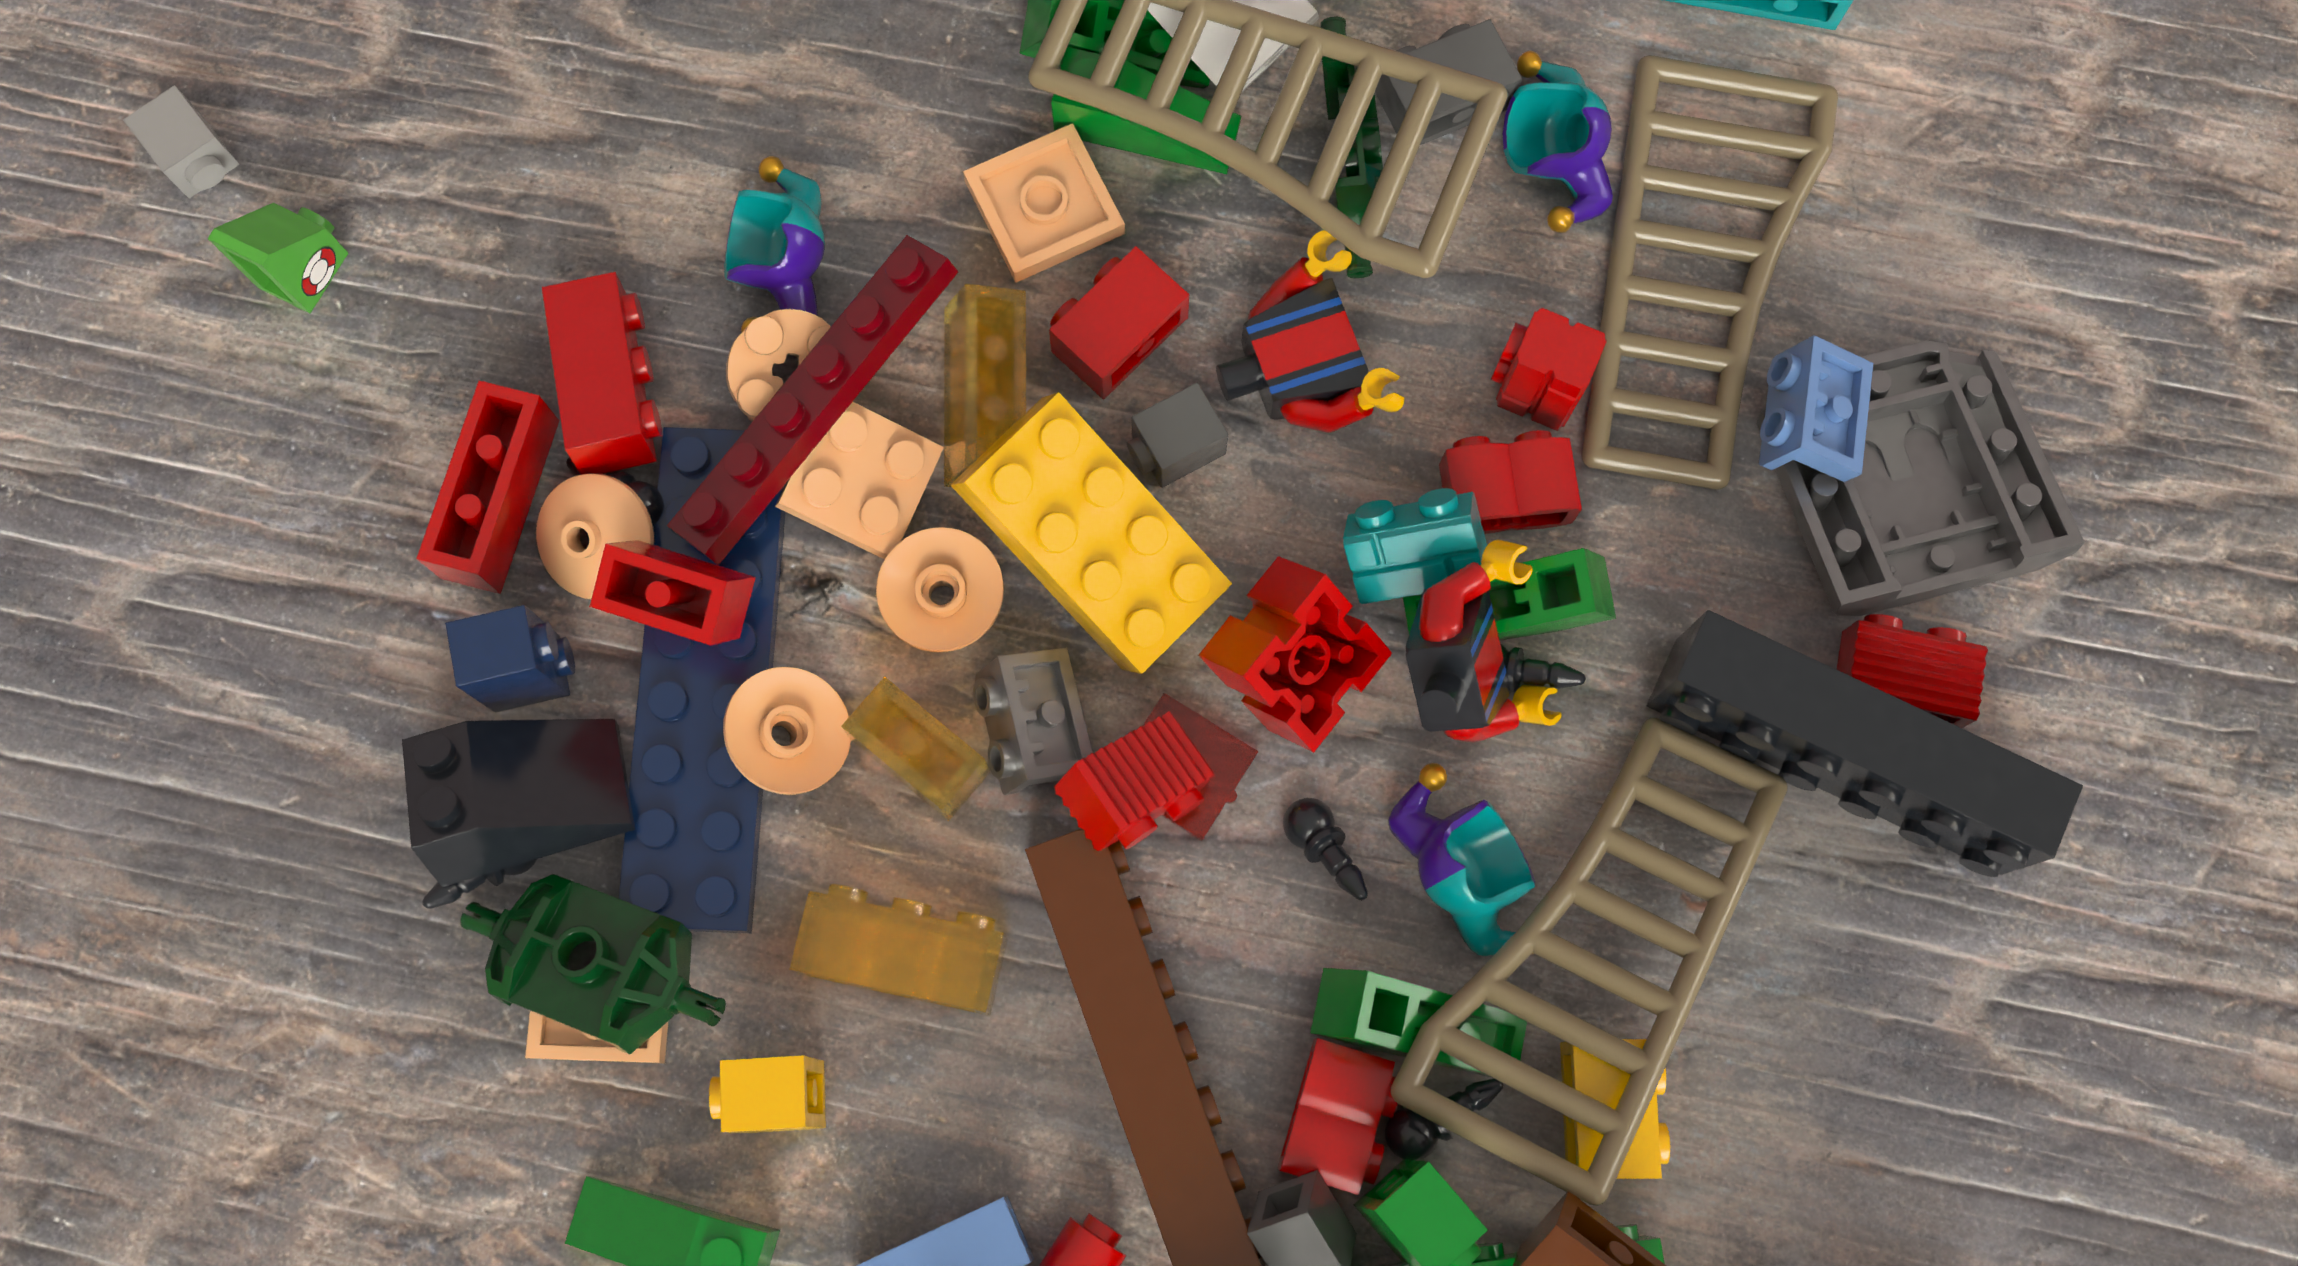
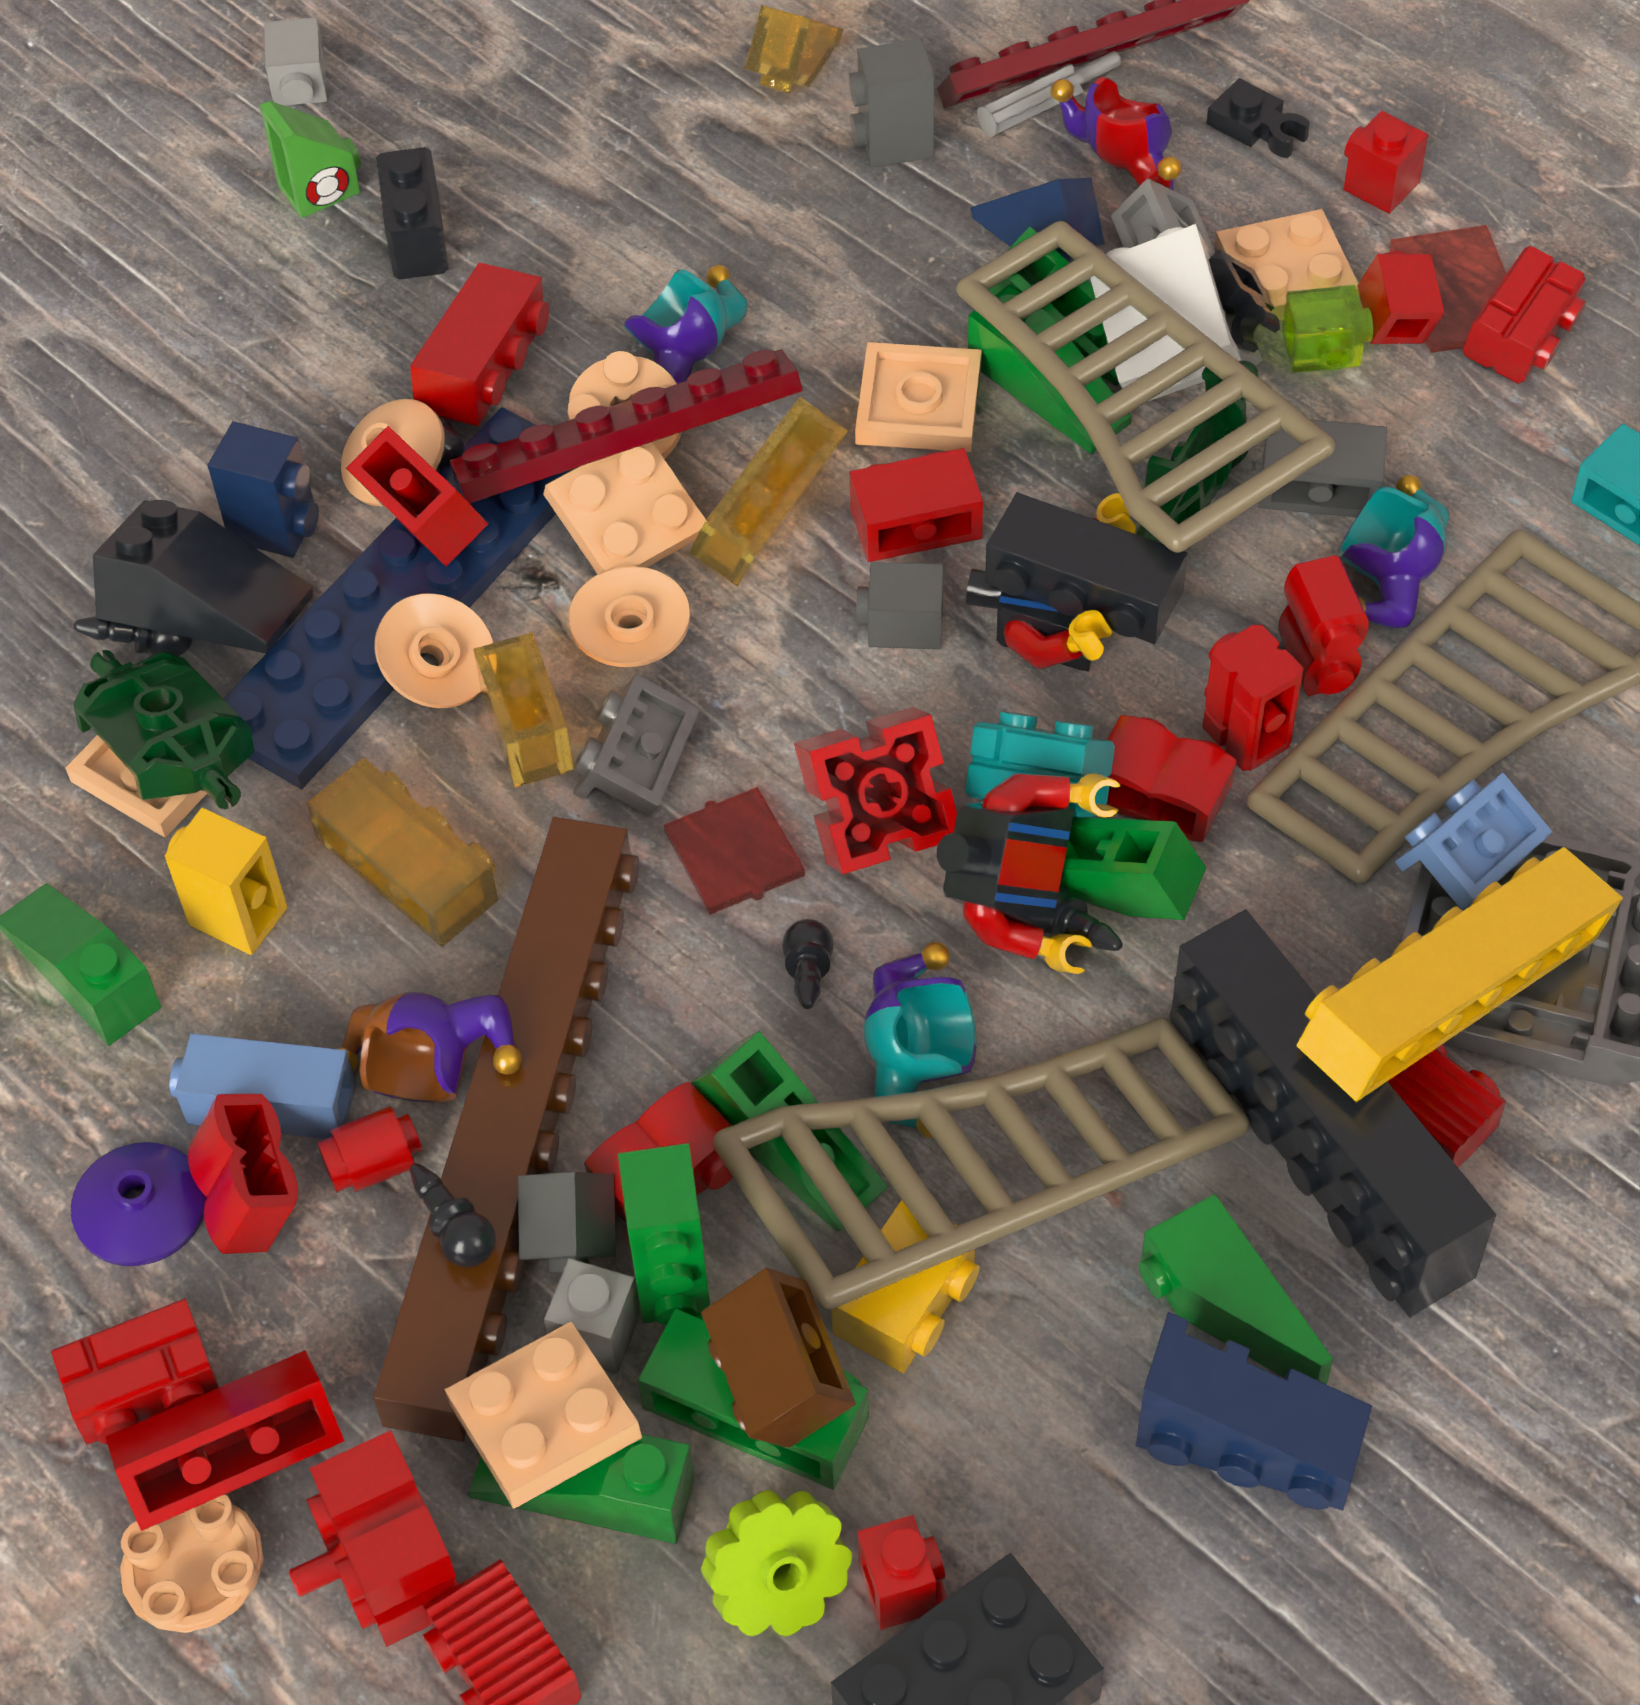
camera: 35 degrees right, 20 degrees down
red brick [416,380,560,594] -> none
yellow brick [950,392,1232,674] -> none
red brick [1054,711,1216,852] -> none
black bar [1385,1078,1503,1161] -> none
none -> piece [337,992,522,1103]
none -> black brick [376,147,449,280]
none -> black brick [985,492,1188,644]
none -> dark blue wedge [1136,1311,1372,1511]
none -> green slope [1138,1194,1333,1384]
none -> red brick [1278,555,1369,696]
none -> yellow brick [1296,847,1623,1102]

